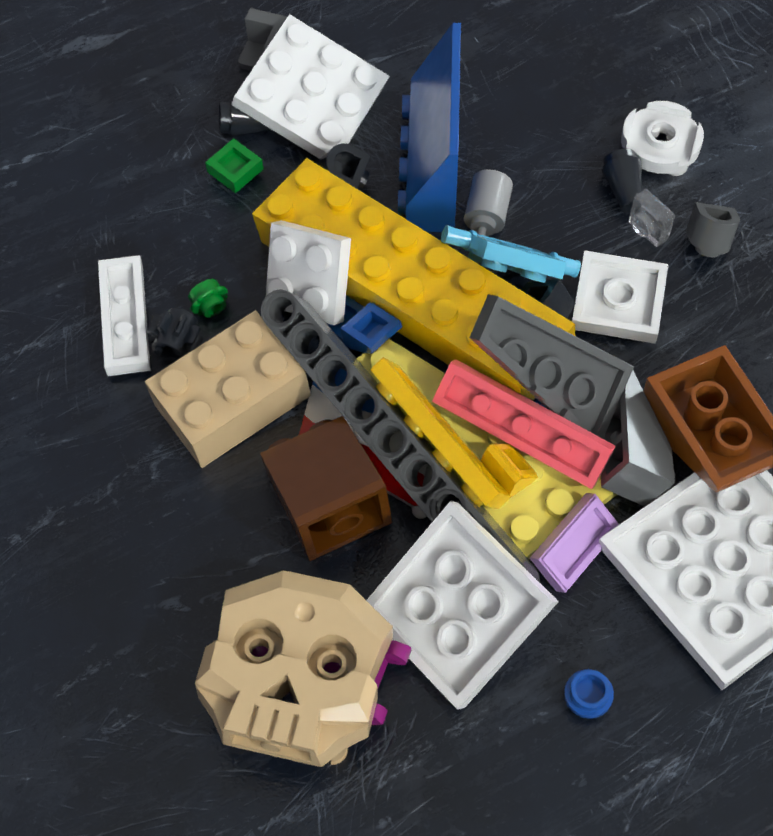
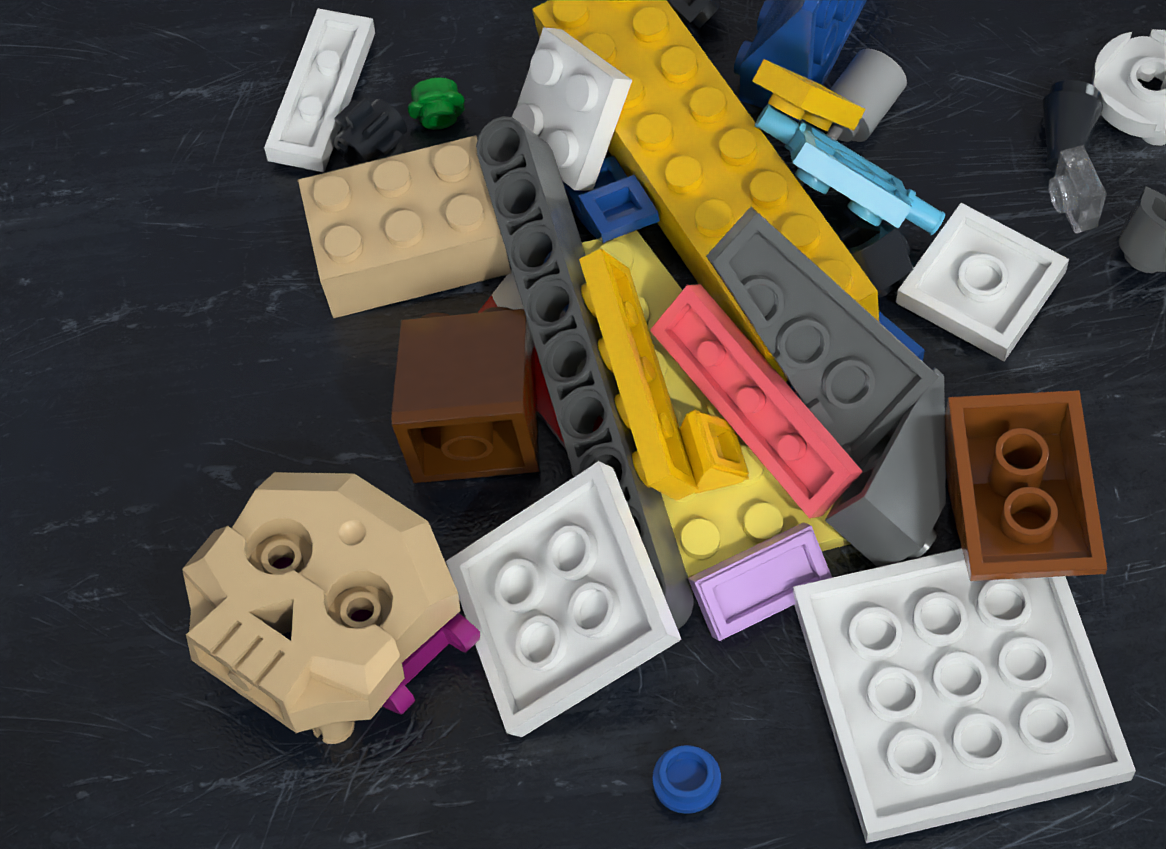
camera: 25 degrees right, 0 degrees up
none -> yellow plate [752,59,866,131]

